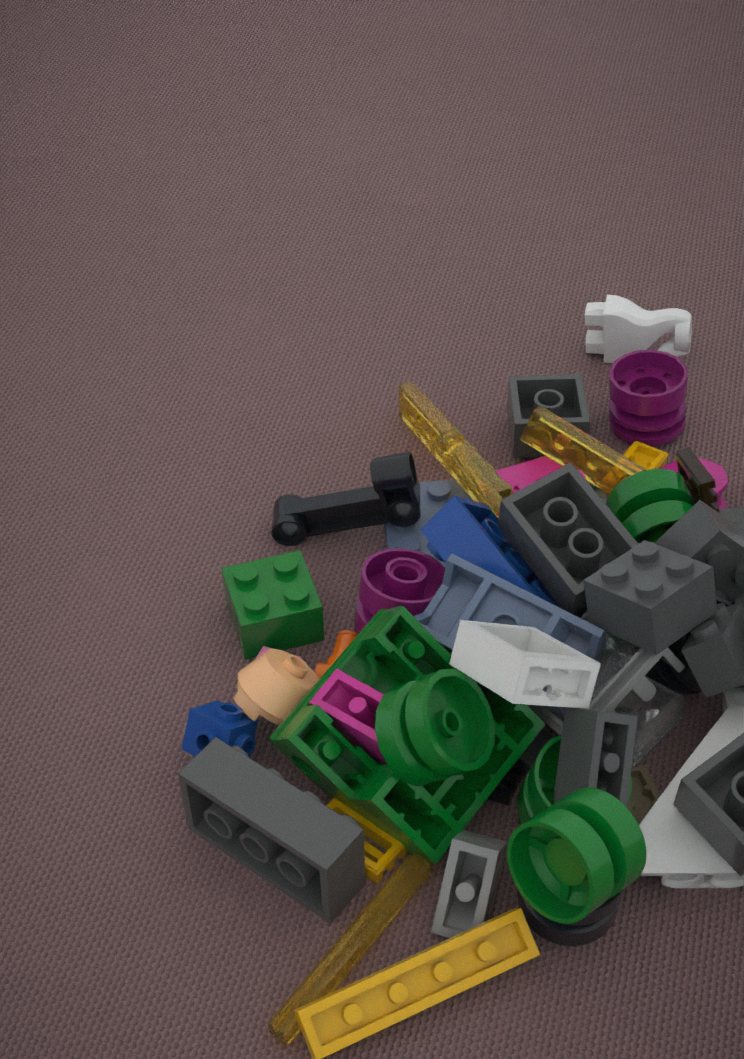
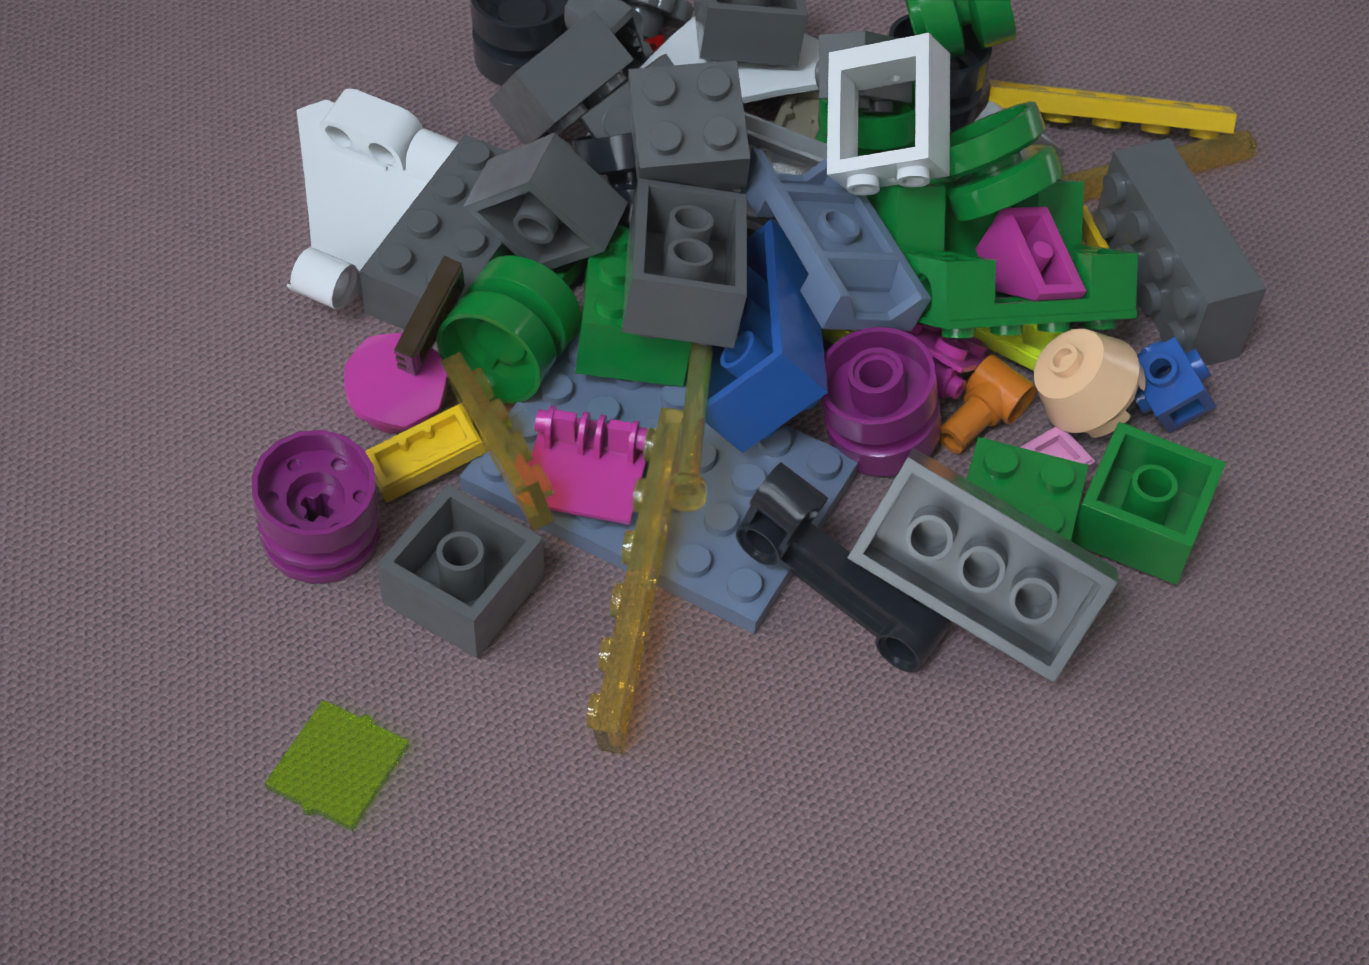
camera: 150 degrees left, 10 degrees up
white hips [585,294,692,363] -> none
none -> clear neon green piece [264,700,409,832]
none -> dark grey brick [847,448,1118,682]
none -> green brick [1071,422,1226,585]

